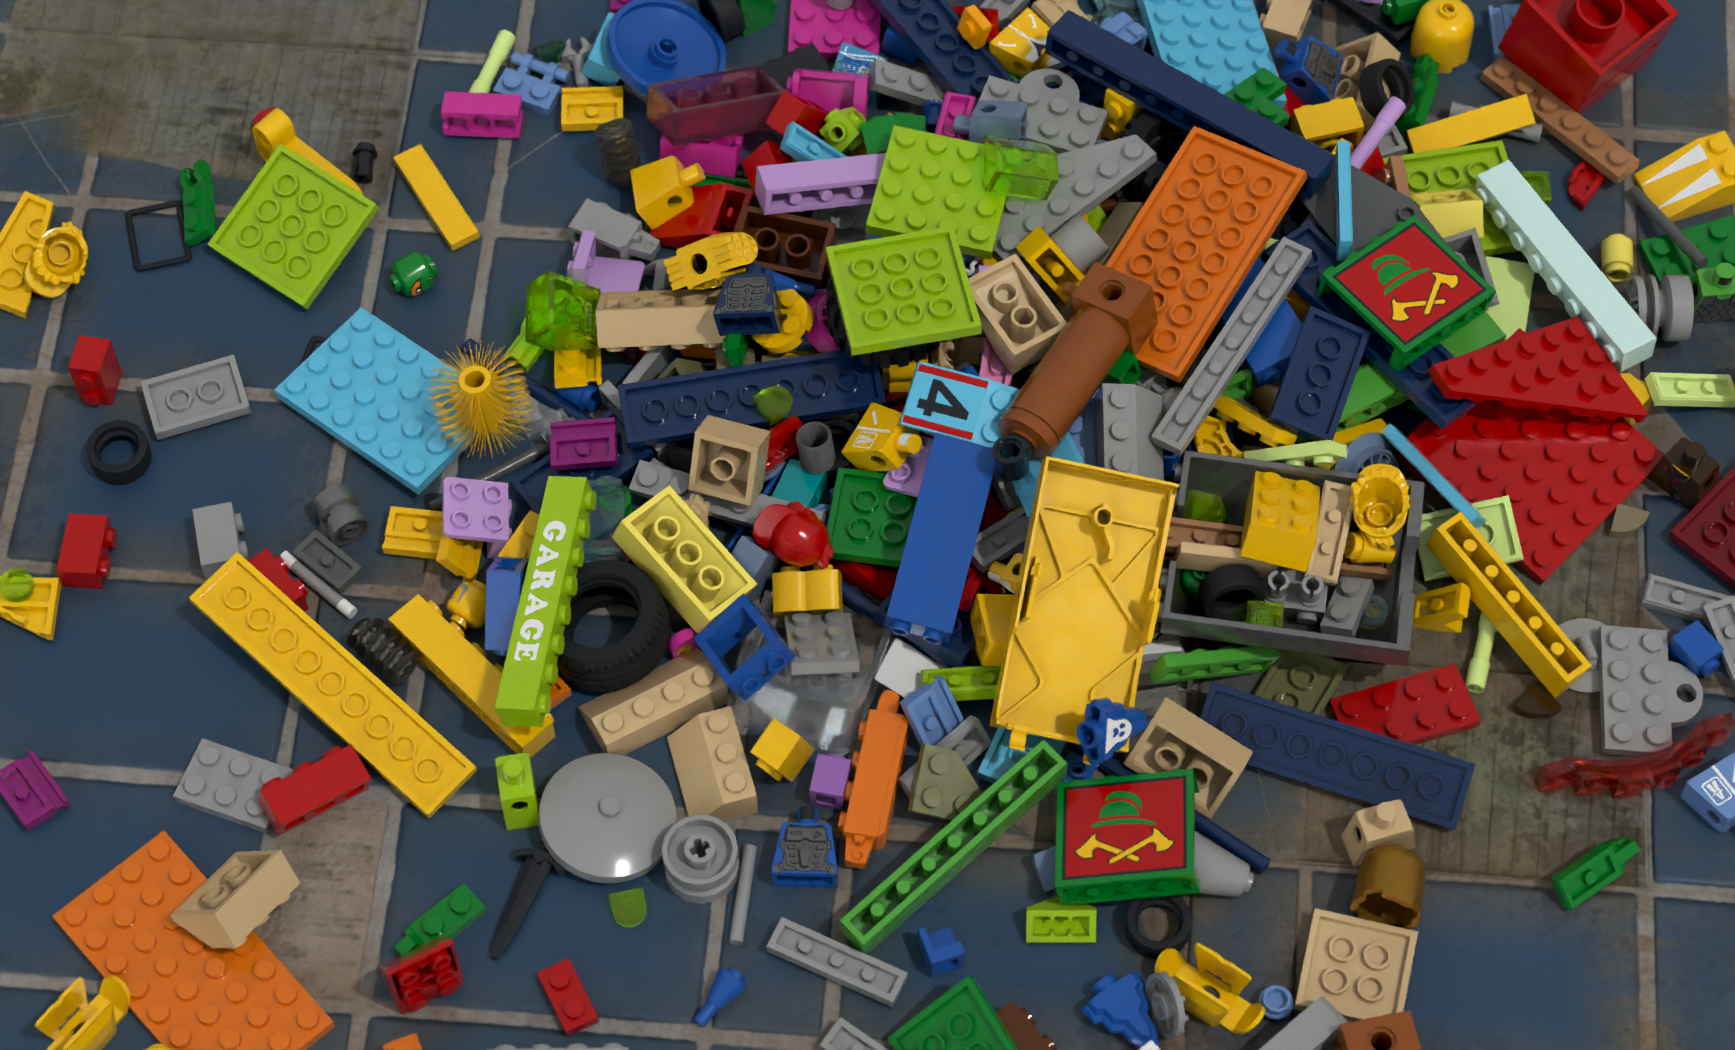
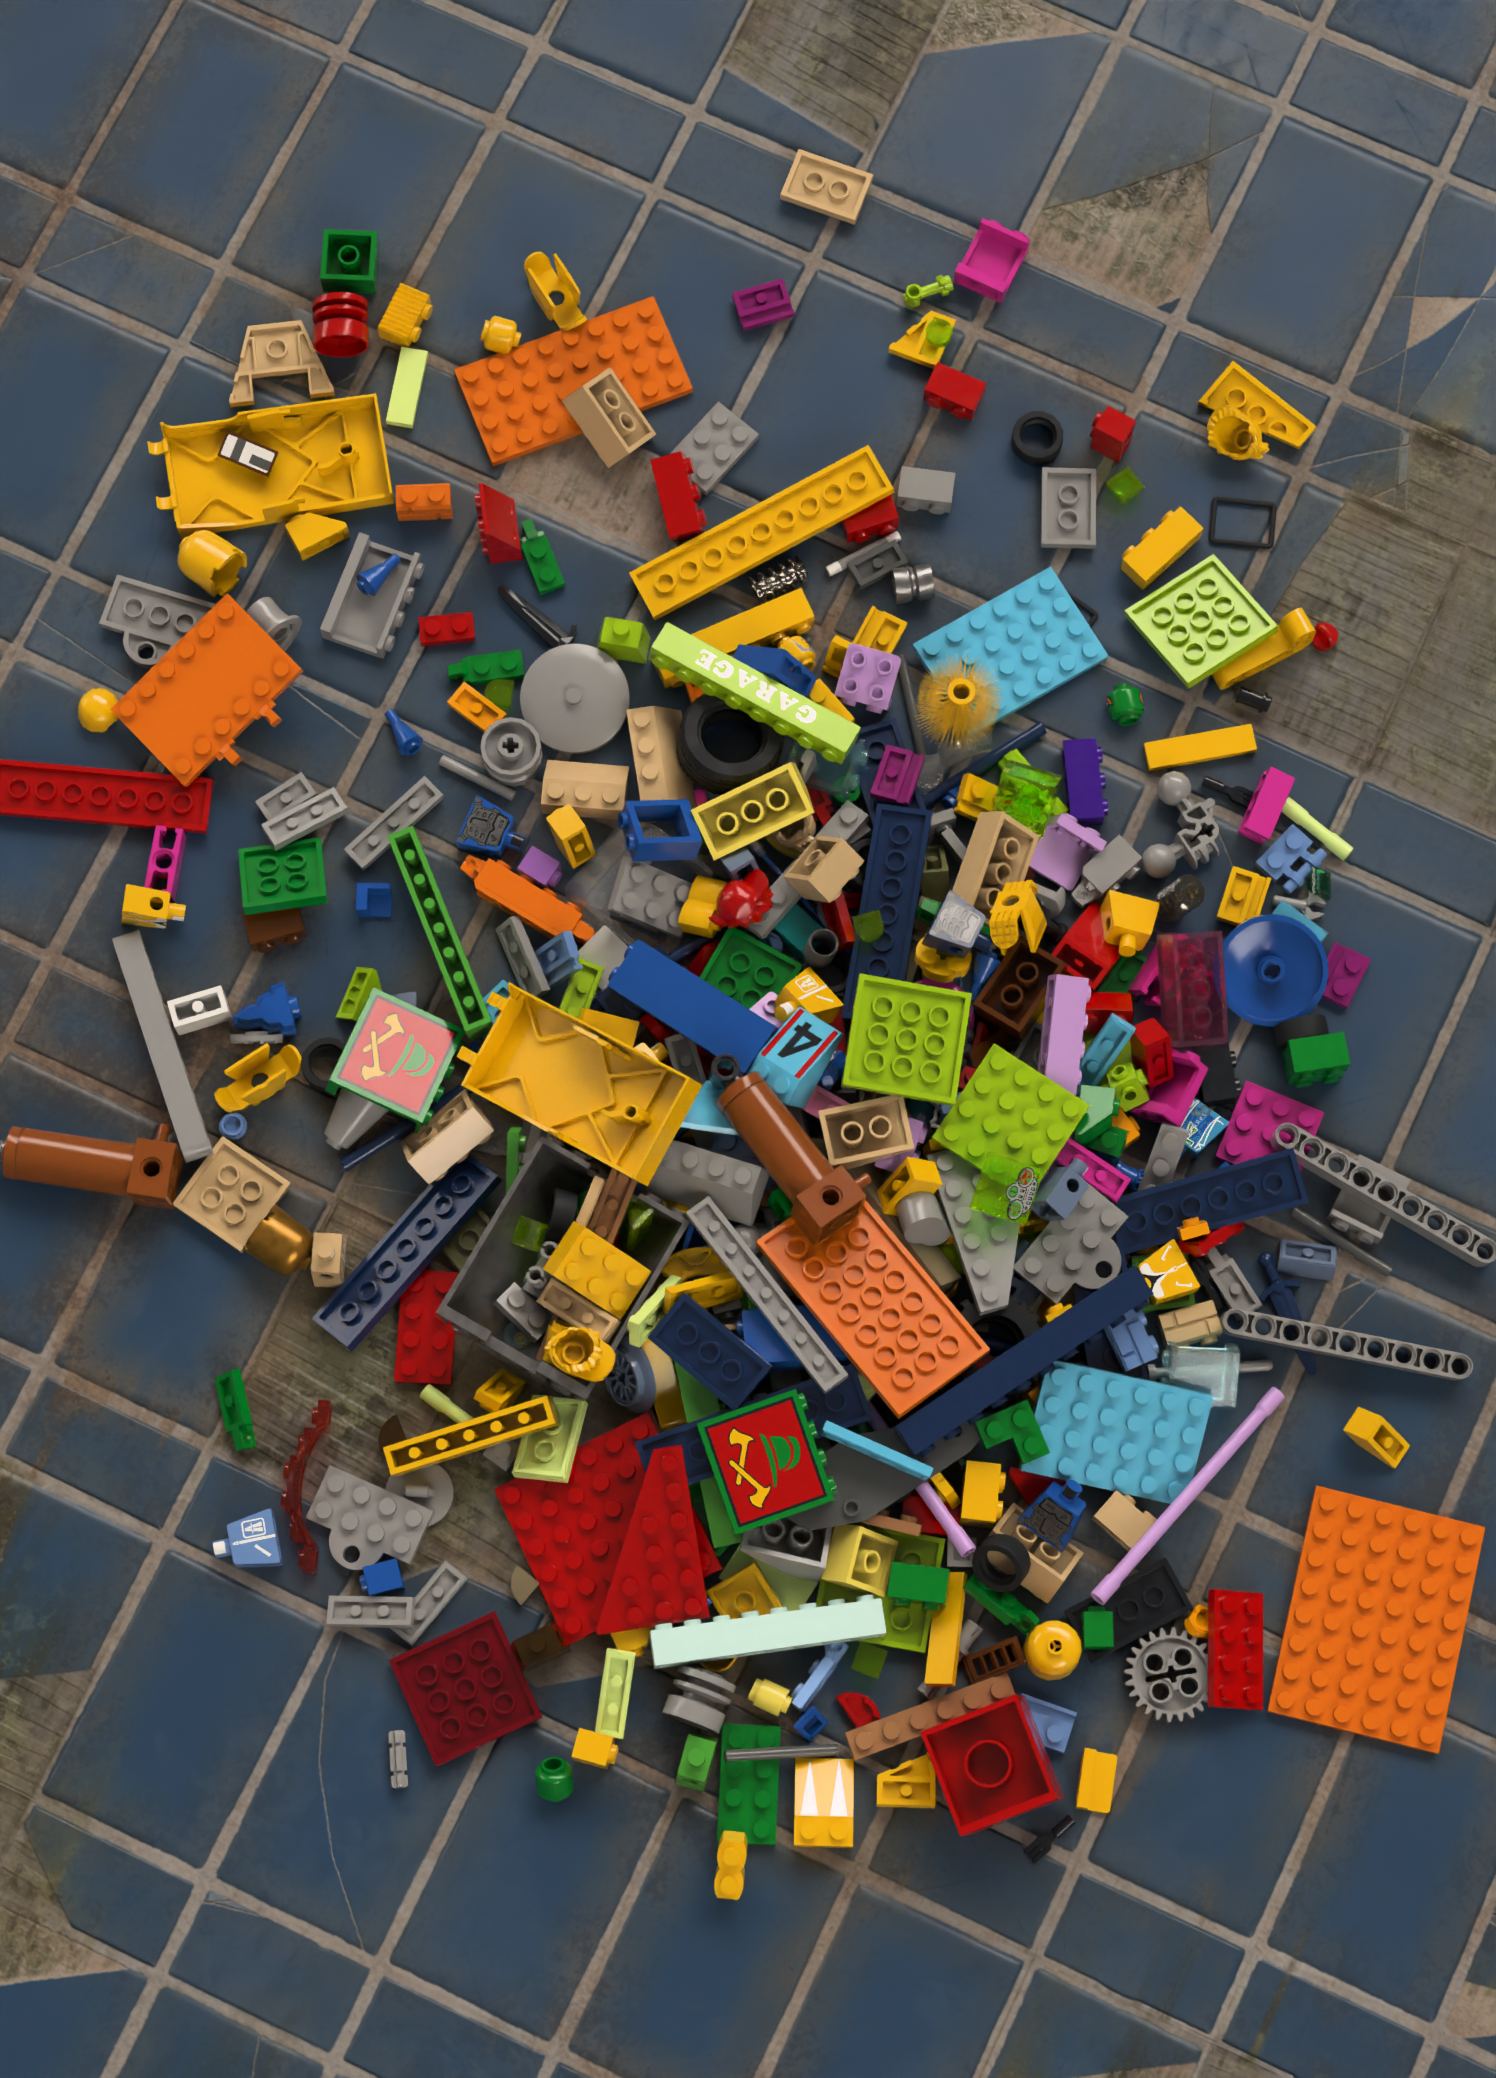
camera: 110 degrees right, 15 degrees up
green hinge [180,159,215,247] -> none
olive plate [908,743,982,822] -> none
blue rock [1076,697,1149,766] -> none
medium azure tile [1382,423,1487,528] -> none
none -> green hinge [447,649,525,686]
none -> light orange plate [447,682,507,733]
none -> yellow tile [706,1561,783,1619]
none -> light blue hinge [791,1642,849,1713]
none -> blue slope [793,1705,828,1743]
none -> light grey tile [799,749,817,784]
none -> yellow wing [876,1752,936,1808]
none -> green brick [887,1562,950,1611]
none -> reddish brown slope [961,1636,1027,1685]
none -> dark purple brick [1061,738,1108,826]
none -> clear neon green plate [1106,466,1144,505]
none -> yellow brick [1120,506,1204,591]
none -> light grey piece [1142,771,1219,879]
none -> black piece [1201,775,1254,809]

